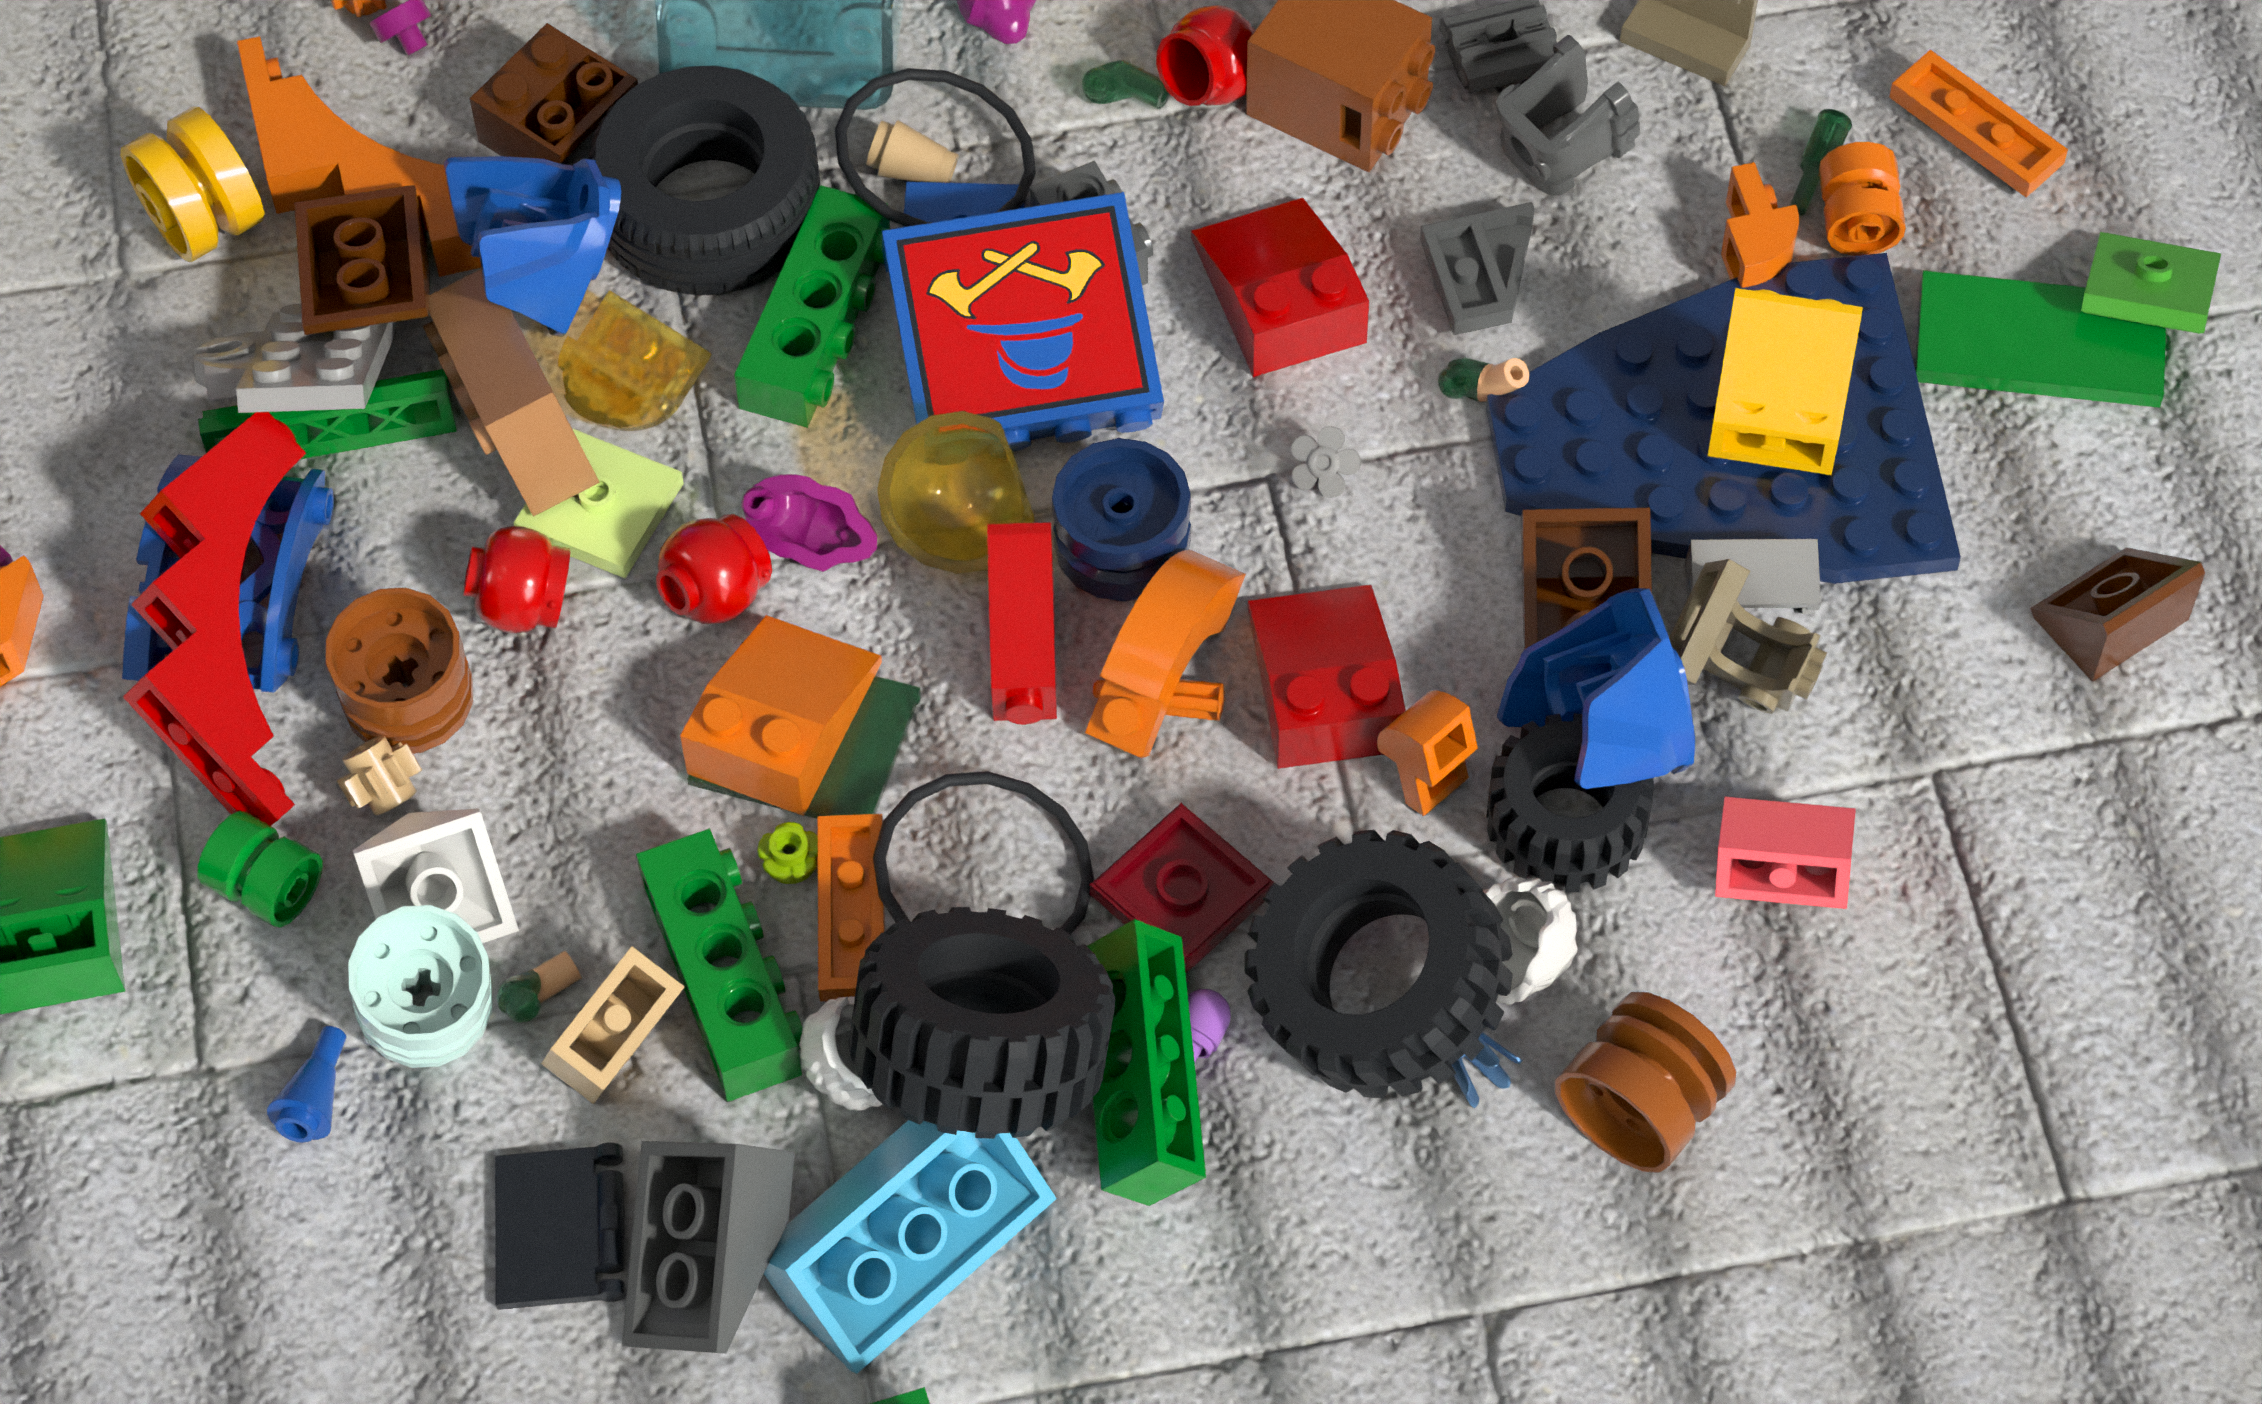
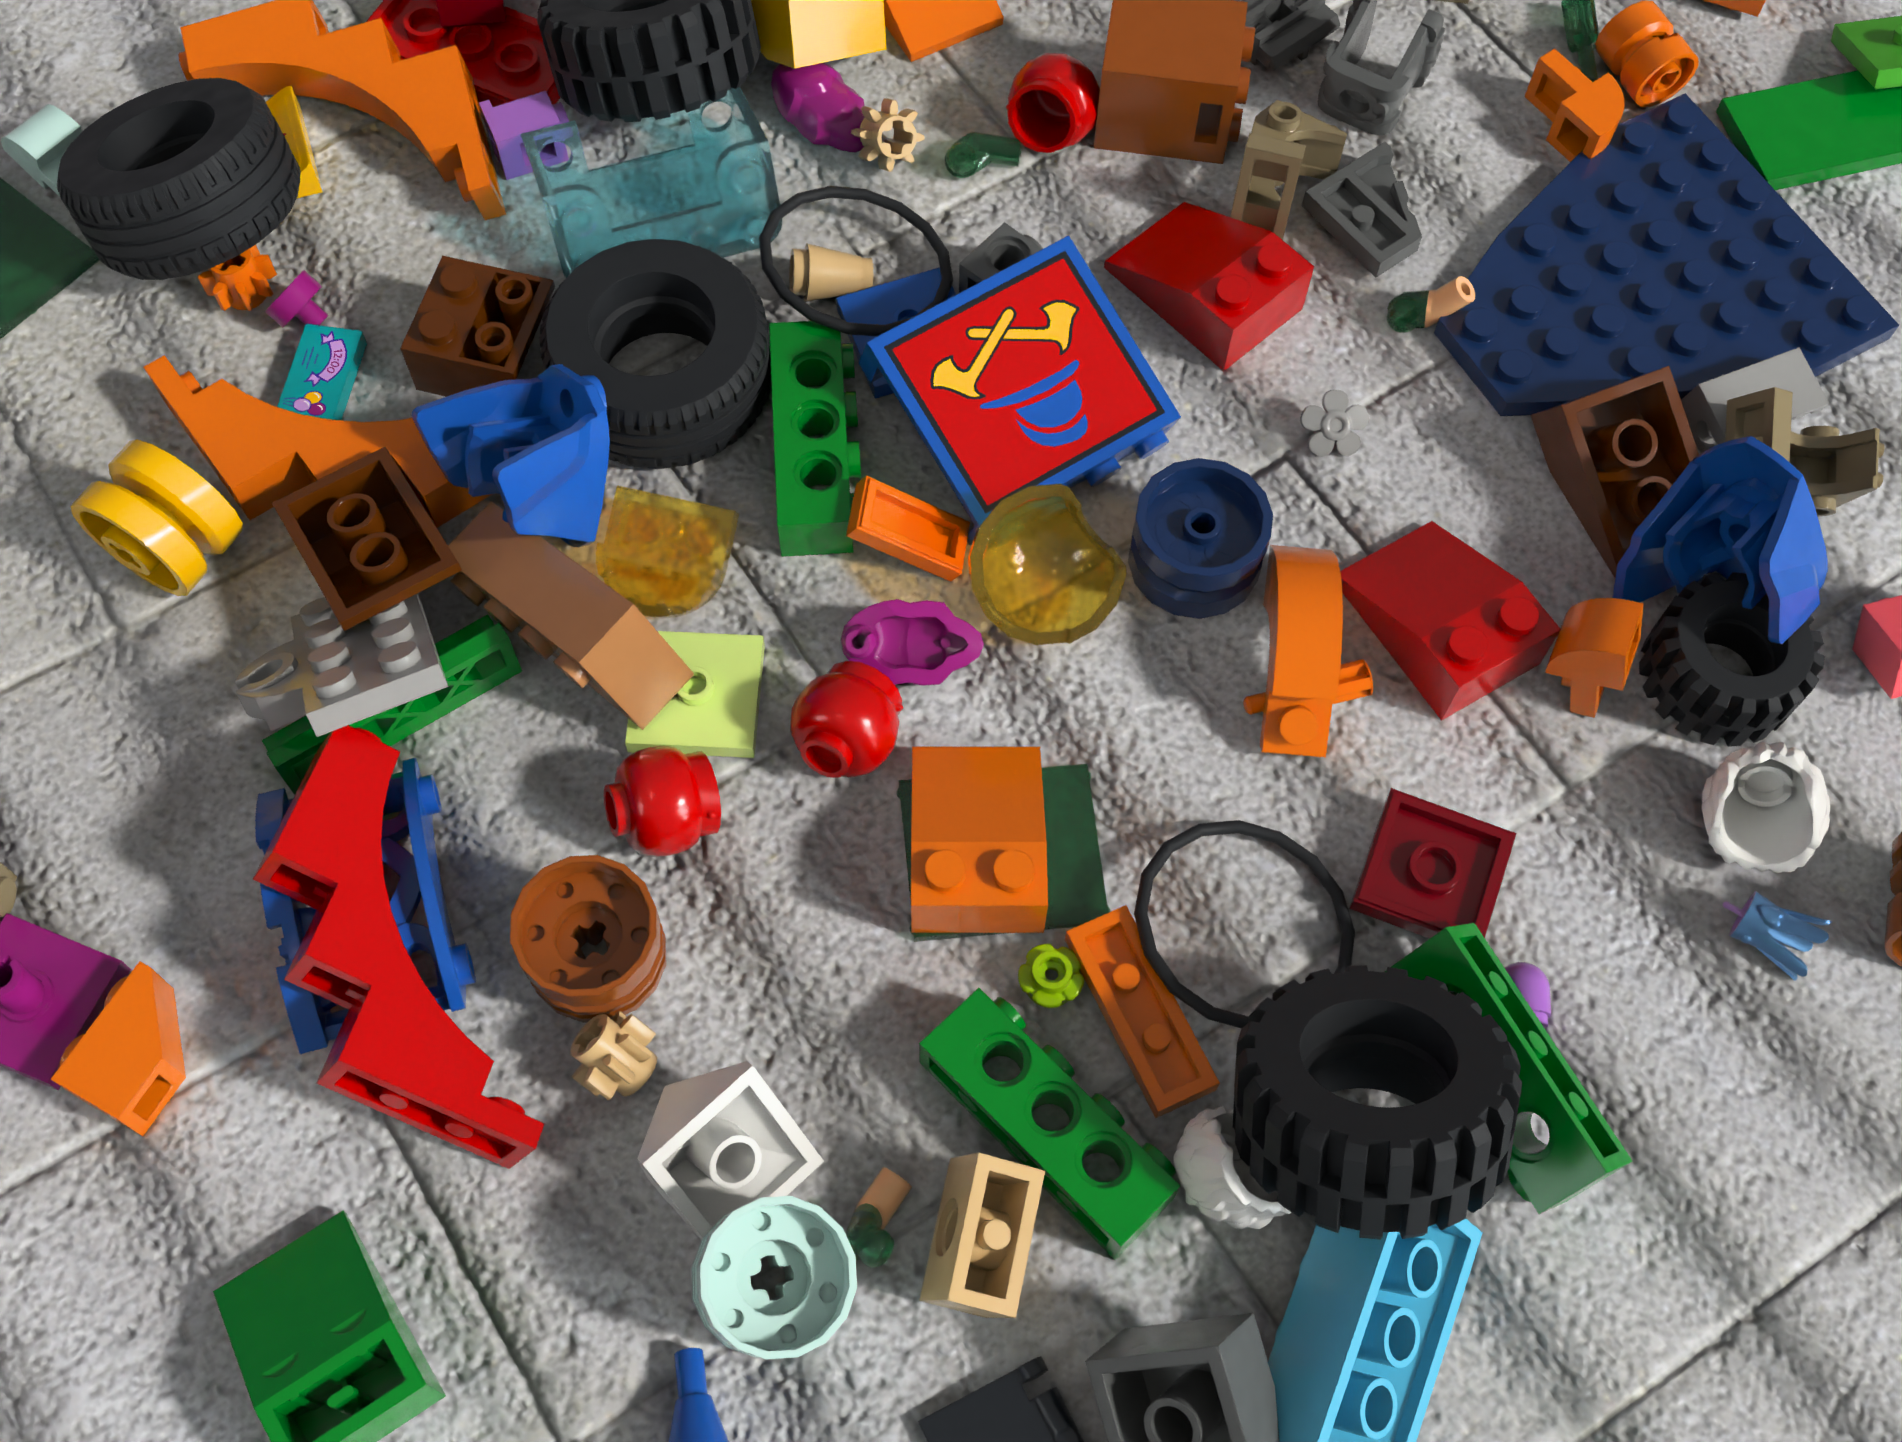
camera: 25 degrees left, 5 degrees up
green wheel [197,811,323,928] -> none
red slope [987,522,1057,725] -> none
black tyre [1244,829,1513,1099] -> none
yellow slope [1708,288,1863,475] -> none
none -> teal tile [277,324,367,420]
none -> orange tile [846,475,970,582]
none -> tan gear [851,98,925,172]
none -> dark tan tile [1230,100,1347,240]

